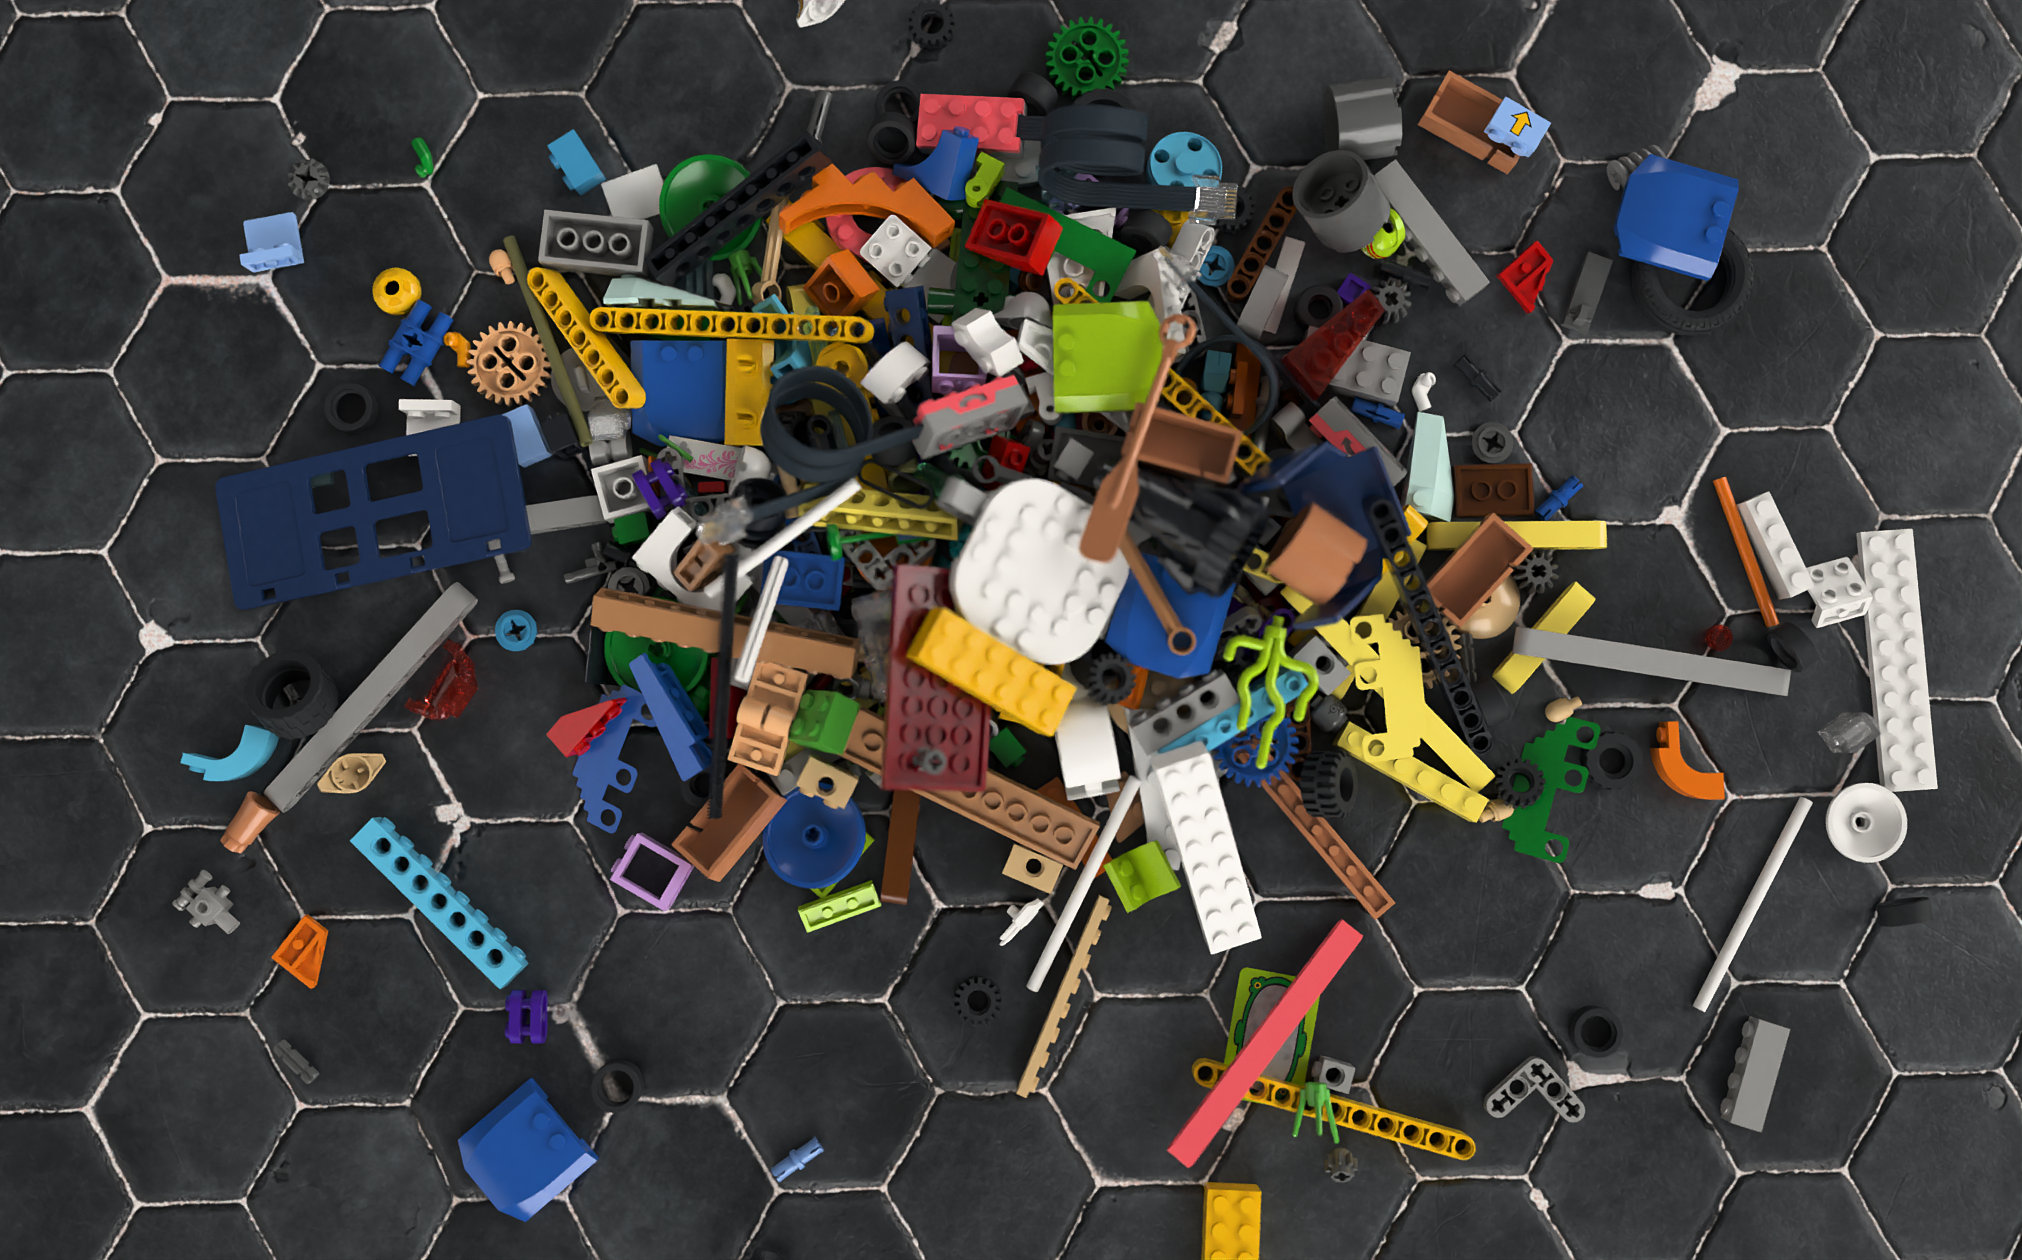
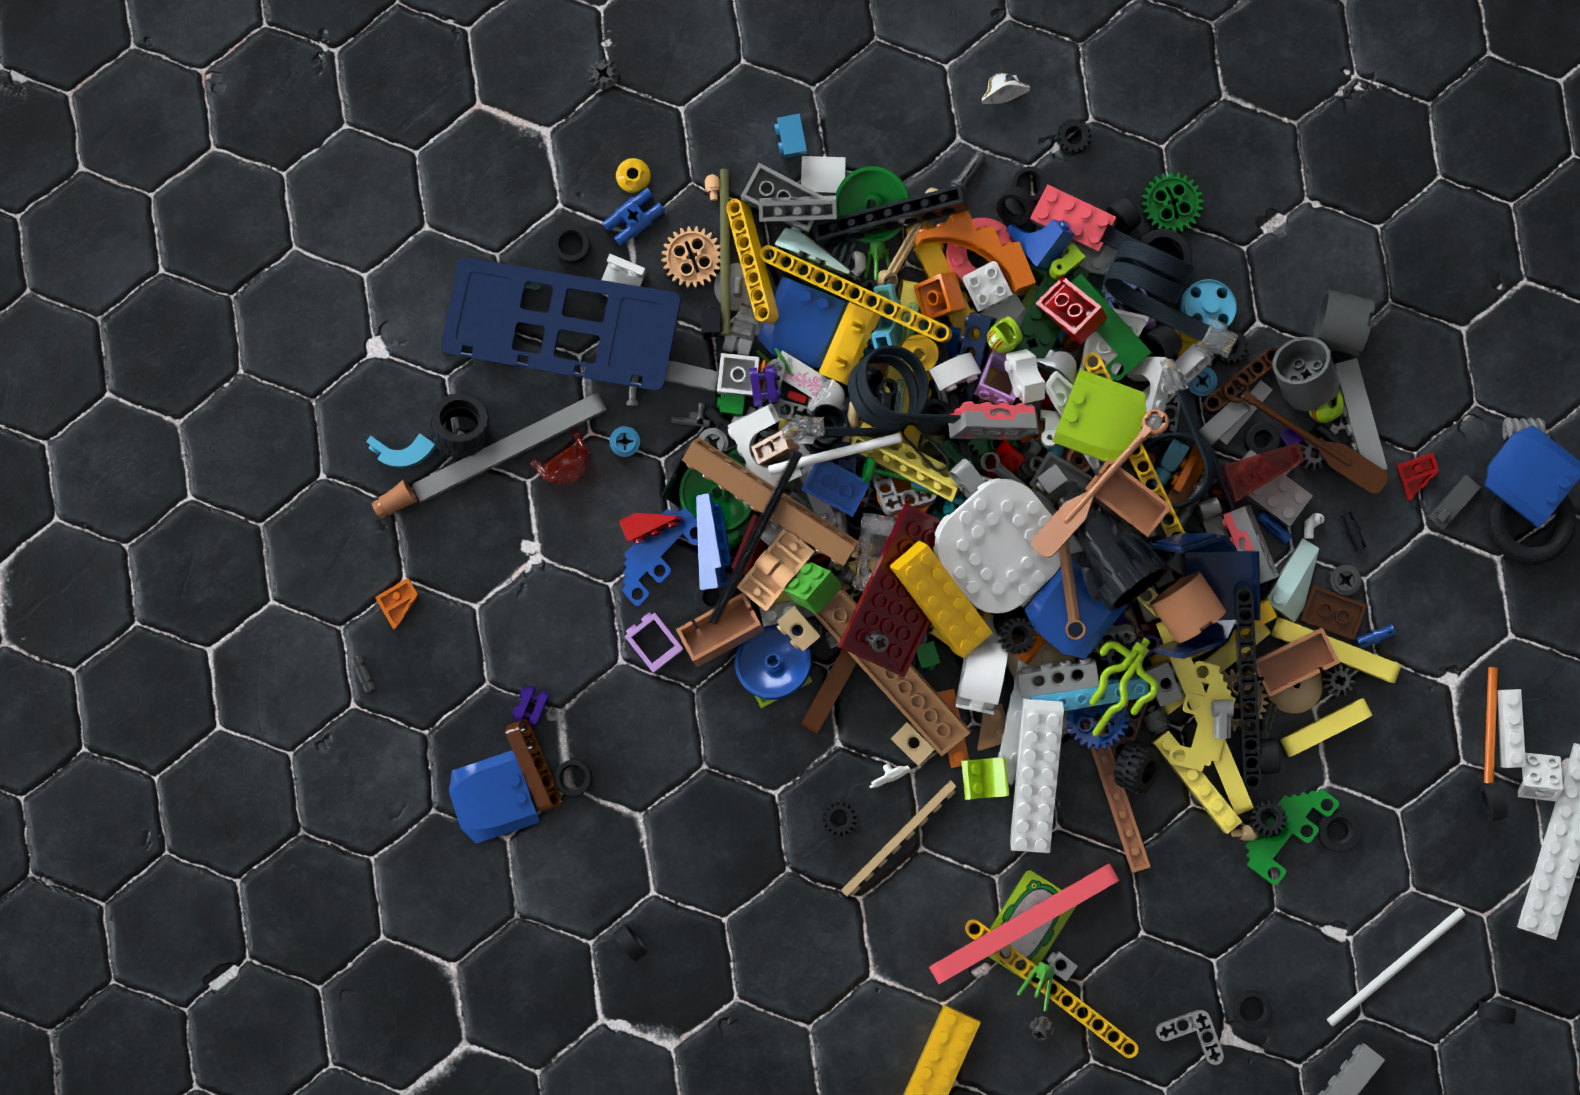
camera: 30 degrees right, 0 degrees up
light grey piece [172,870,240,934] -> none
light blue bracket [240,212,304,272] -> none
tan hat [317,753,386,794] -> none
medium azure brick [350,817,529,989] -> none
green arm [412,137,434,178] -> none
light orange arm [443,332,471,368] -> none
light blue brick [502,404,553,468] -> none
white axle [734,556,788,683] -> none
medium blue pin [770,1137,824,1182] -> none
lime tile [798,880,882,933] -> none
white piece [1026,775,1142,992] -> none
nougat piece [1418,70,1520,174] -> none
light blue brick [1484,97,1551,158] -> none
light grey beam [1512,627,1791,696] -> none
tan cylinder [1545,696,1582,722] -> none
orange arch [1650,721,1725,800] -> none
clear red plate [1706,625,1733,651] -> none
clear brick [1817,712,1881,753] -> none
white dish [1826,783,1907,863] -> none
none -> reddish brown beam [506,719,562,812]
none -> light grey brick [759,196,837,222]
none -> lime helmet [987,316,1023,353]
none -> light grey piece [1211,700,1234,739]
none -> reddish brown piece [1223,377,1388,494]

